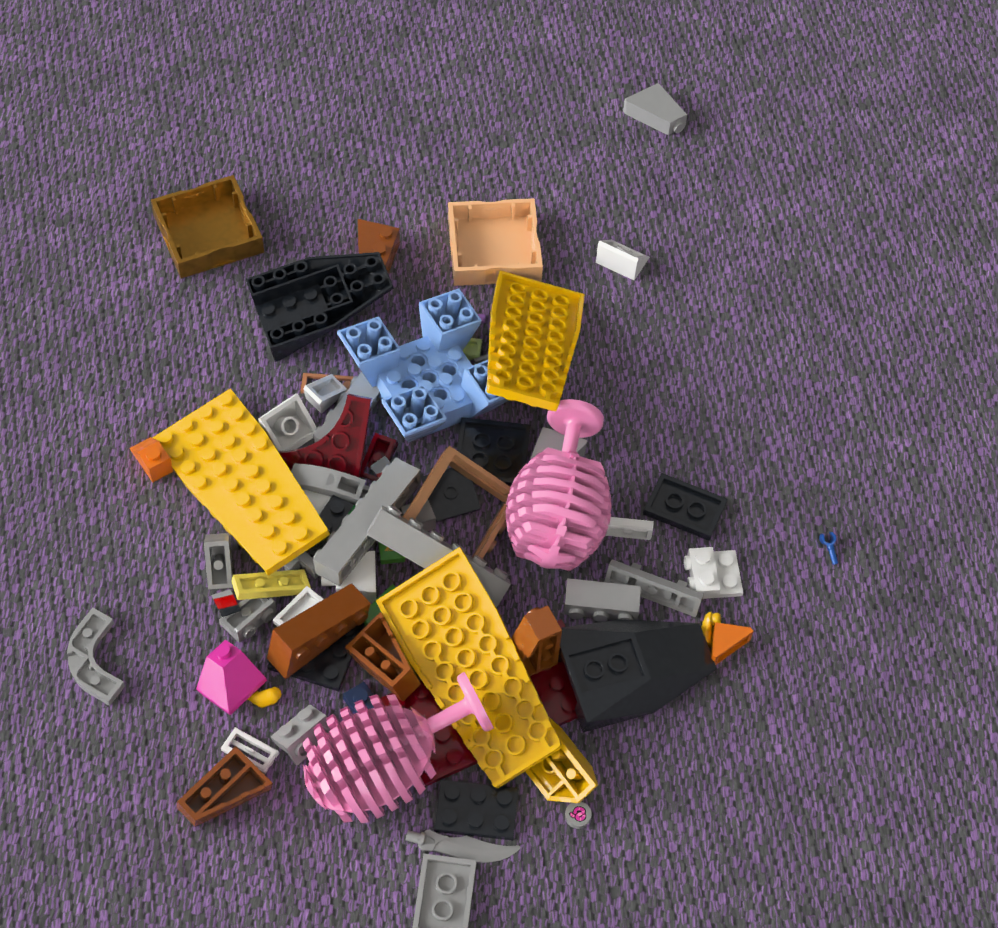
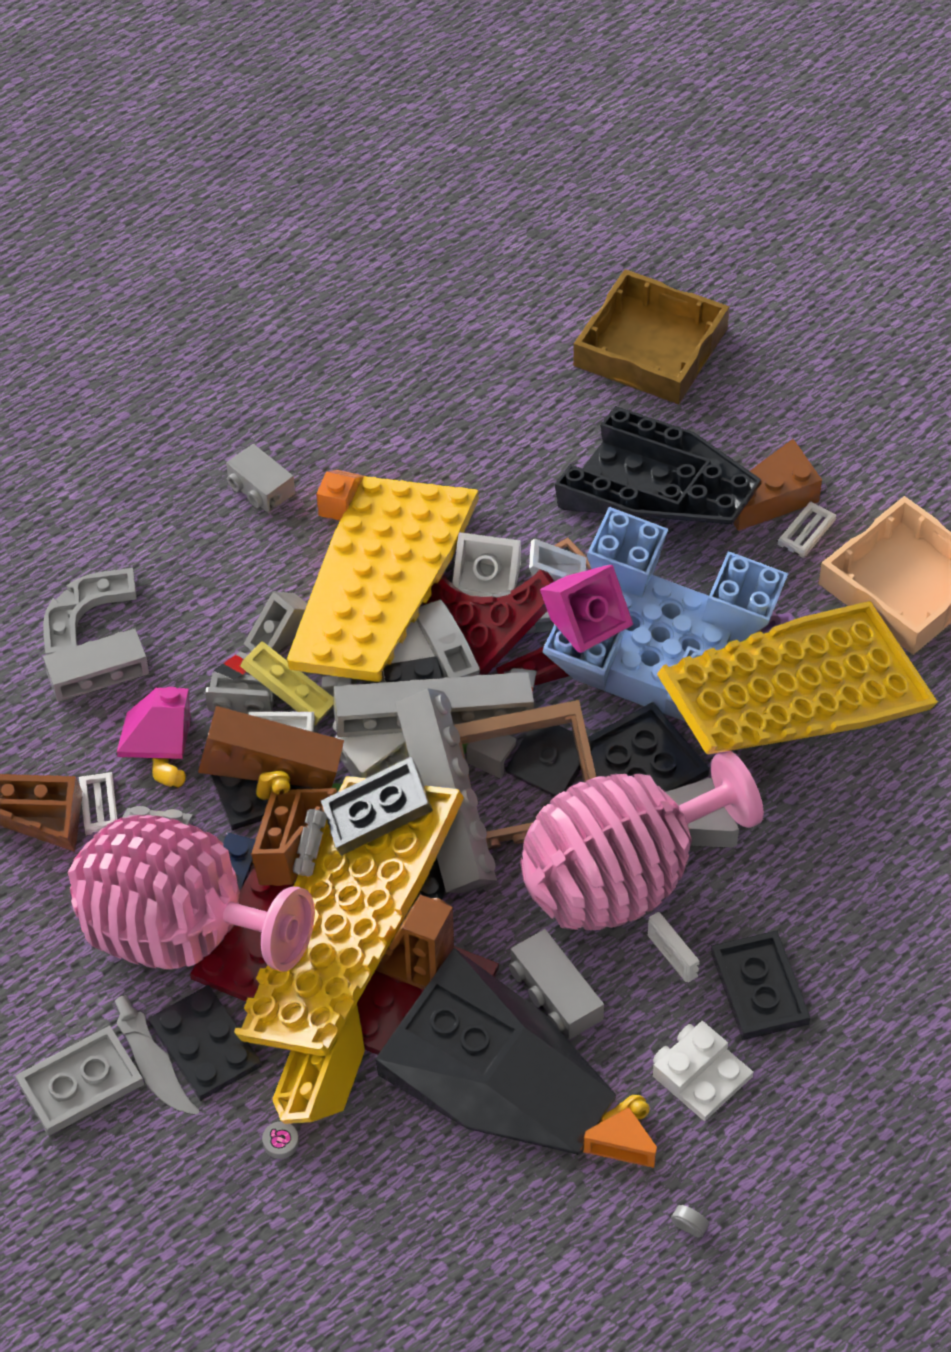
camera: 55 degrees right, 5 degrees down
light grey hinge [604,559,704,617] -> none
blue hand [819,532,839,565] -> none
none -> light grey brick [43,628,149,702]
none -> light grey hinge [226,444,295,513]
none -> yellow arm [256,771,290,800]
none -> light grey axle [293,809,327,876]
none -> plate [321,757,433,856]
none -> dark pink slope [540,565,634,653]
none -> light grey tile [671,1205,710,1238]
none -> white tile [778,501,836,558]

